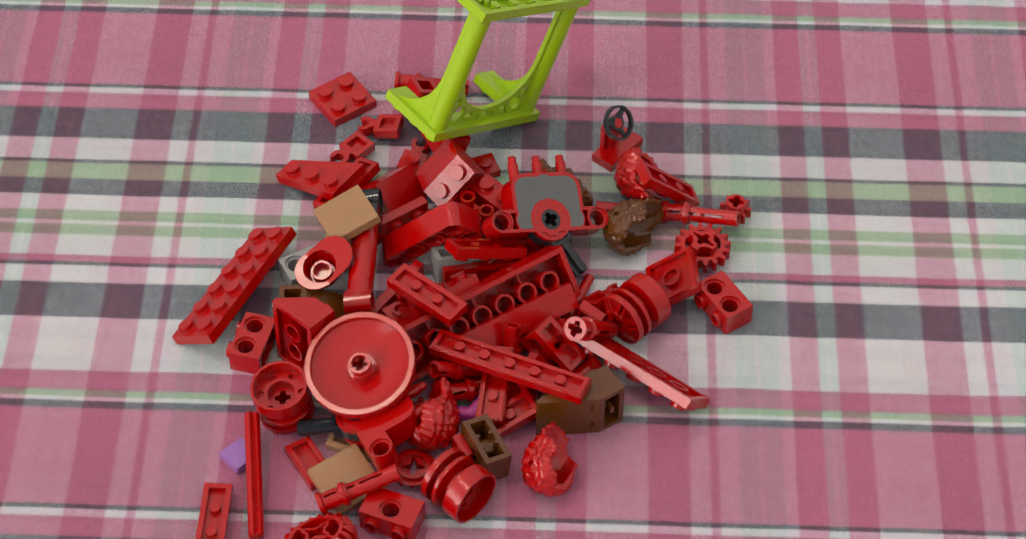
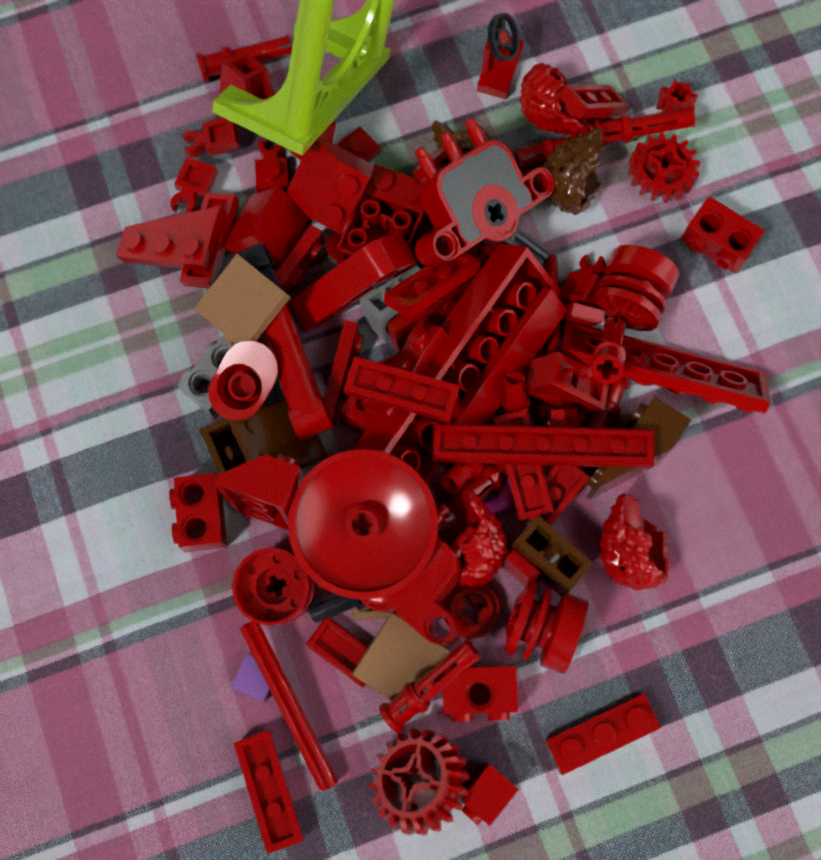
camera: 20 degrees left, 25 degrees up
red plate [172,227,297,344] -> none
red plate [308,71,377,127] -> none
red tile [645,246,702,306] -> none

